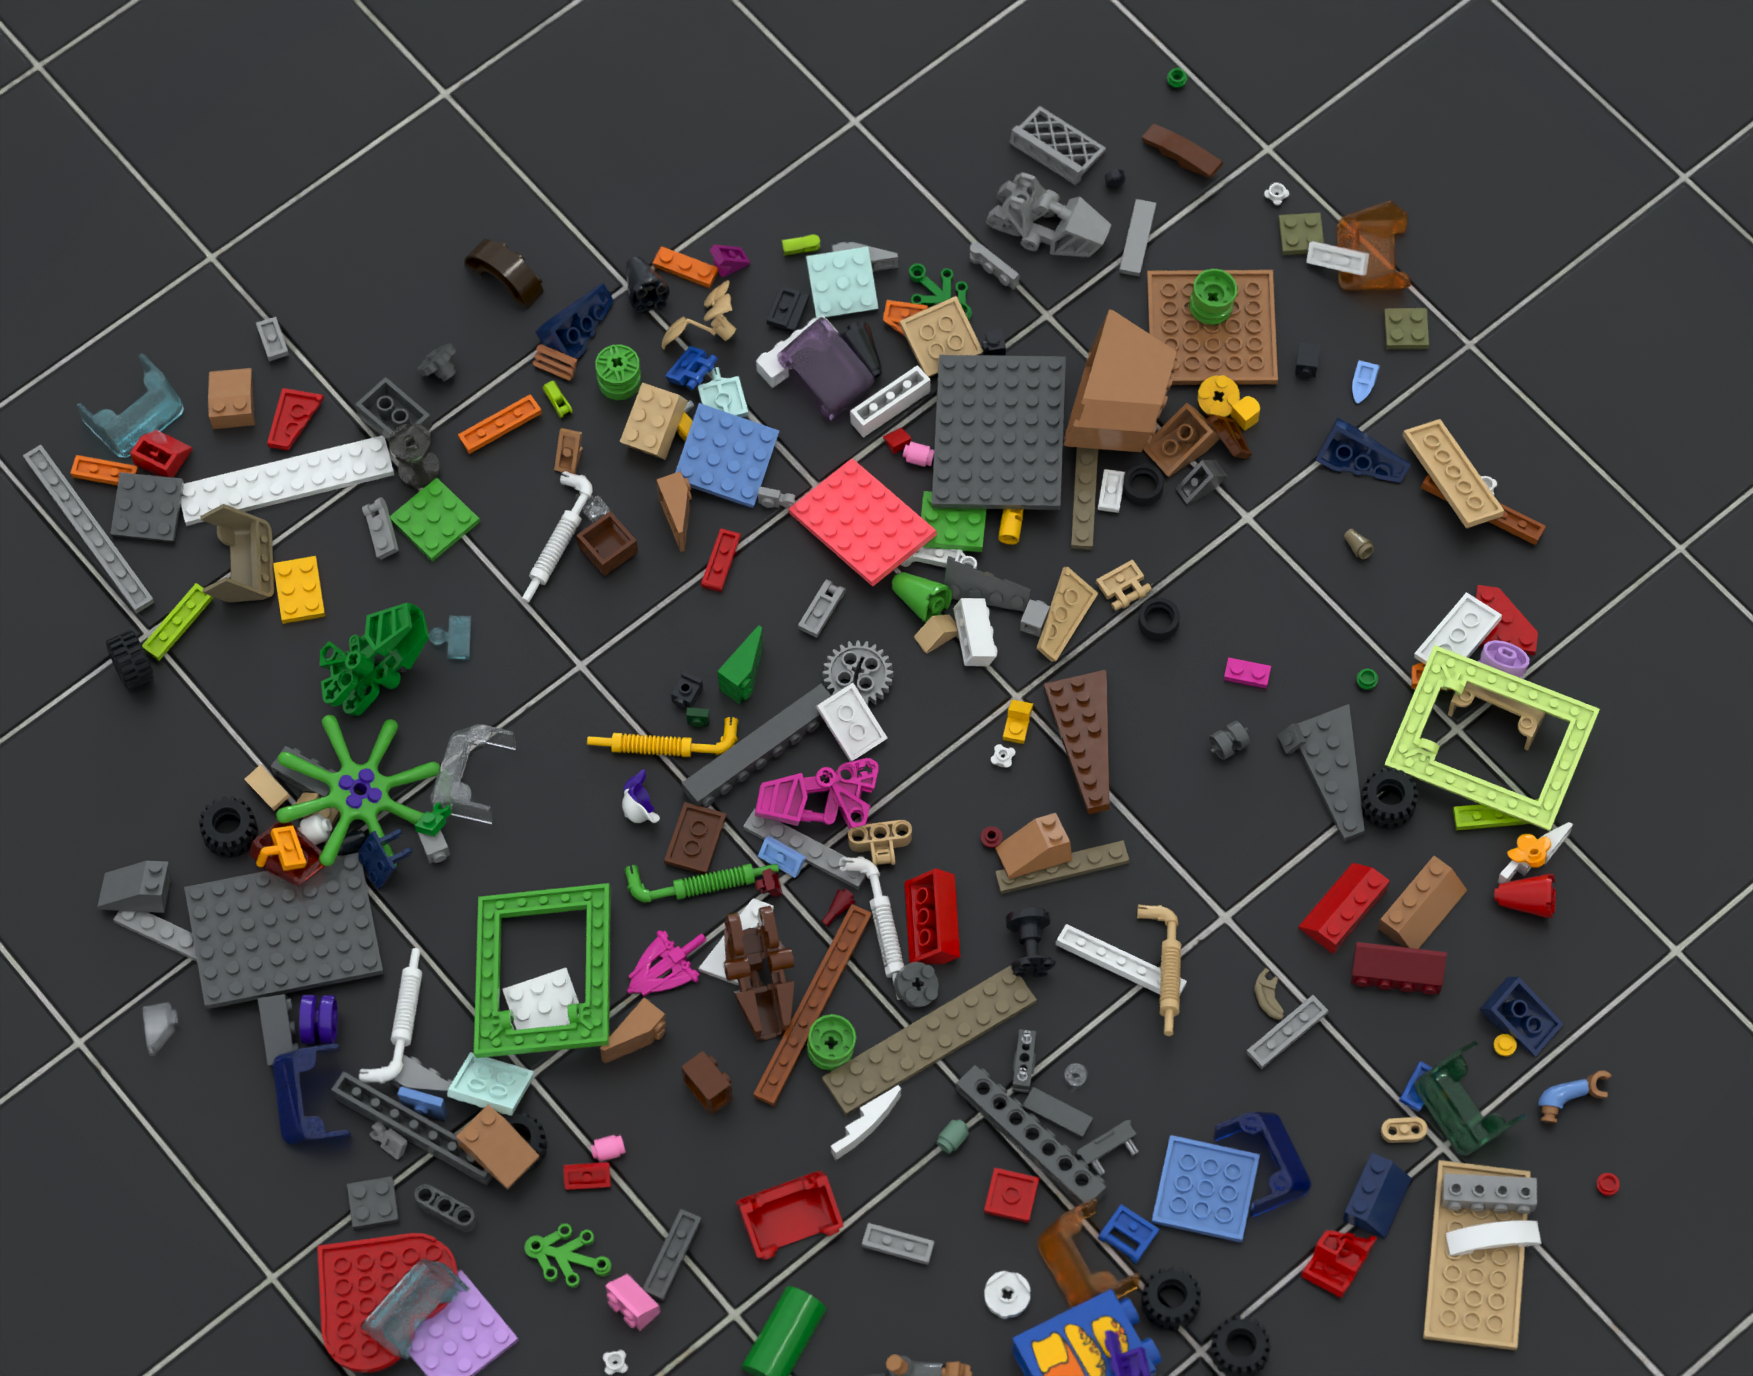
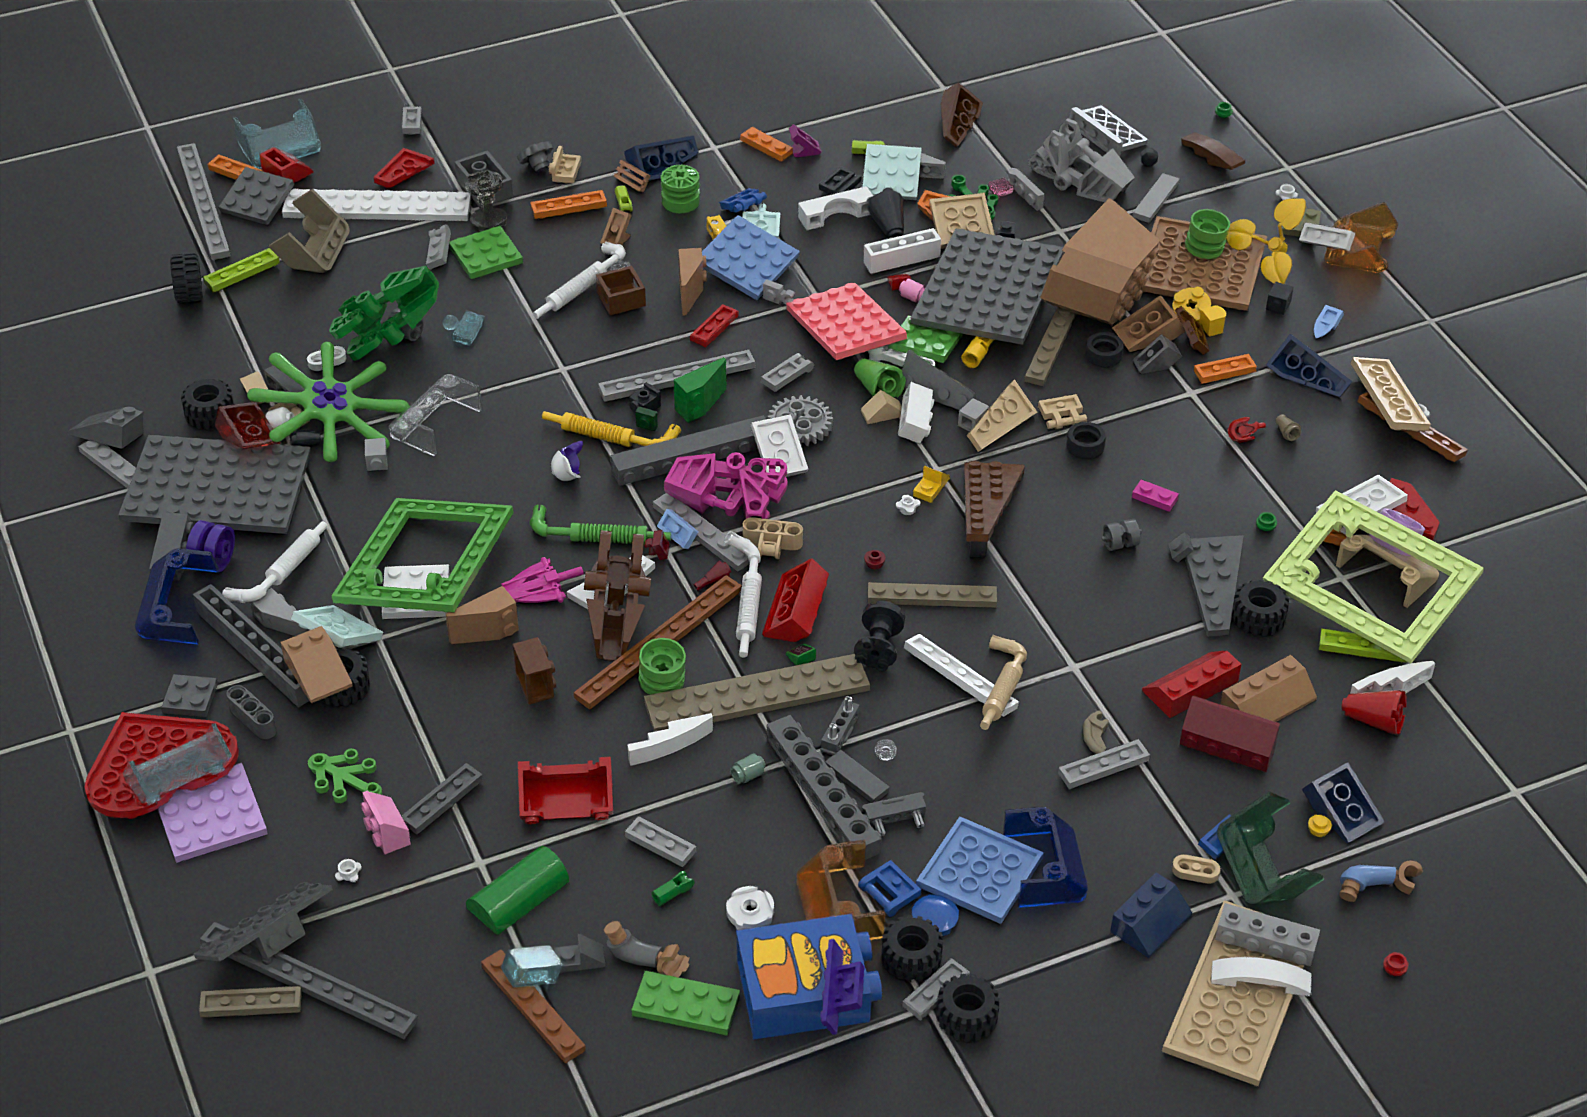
camera: 15 degrees right, 20 degrees down
clear slope [143,1002,178,1056] -> none
medium nougat slope [208,368,255,429] -> none
light orange plate [256,826,306,871] -> none
yellow plate [273,556,325,624] -> none
dark blue plate [357,829,413,890] -> none
light grey plate [369,1121,408,1160] -> none
medium blue plate [398,1087,448,1122] -> none
green plate [415,802,452,837] -> none
dark brown brick [464,239,544,309] -> none
red plate [563,1162,611,1190] -> none
bright pink brick [591,1134,625,1162] -> none
tan brick [620,382,688,460] -> none
black cone [626,256,670,313] -> none
tan plant [662,280,736,350] -> none
reddish brown plate [664,802,727,875] -> none
clear purple windscreen [777,317,875,420] -> none
dark grey plate [894,962,939,1008] -> none
red plate [984,1168,1039,1223] -> none
medium nougat slope [995,813,1072,879] -> none
white plate [1098,469,1125,513] -> none
red slope [1301,1230,1377,1298] -> none
olive plate [1384,308,1429,349] -> none
light orange plate [1507,834,1551,868] -> none
none -> white plate [307,346,346,371]
none -> tan bracket [549,146,581,183]
none -> light grey plate [598,350,755,402]
none -> green bar [651,871,695,907]
none -> green slope [786,644,816,666]
none -> light grey tile [902,958,970,1020]
none -> blue dish [912,895,959,936]
none -> reddish brown wedge [941,82,983,147]
none -> clear pink plate [988,177,1014,198]
none -> orange plate [1194,354,1257,384]
none -> yellow plant [1226,199,1306,284]
none -> red piece [1227,417,1266,443]

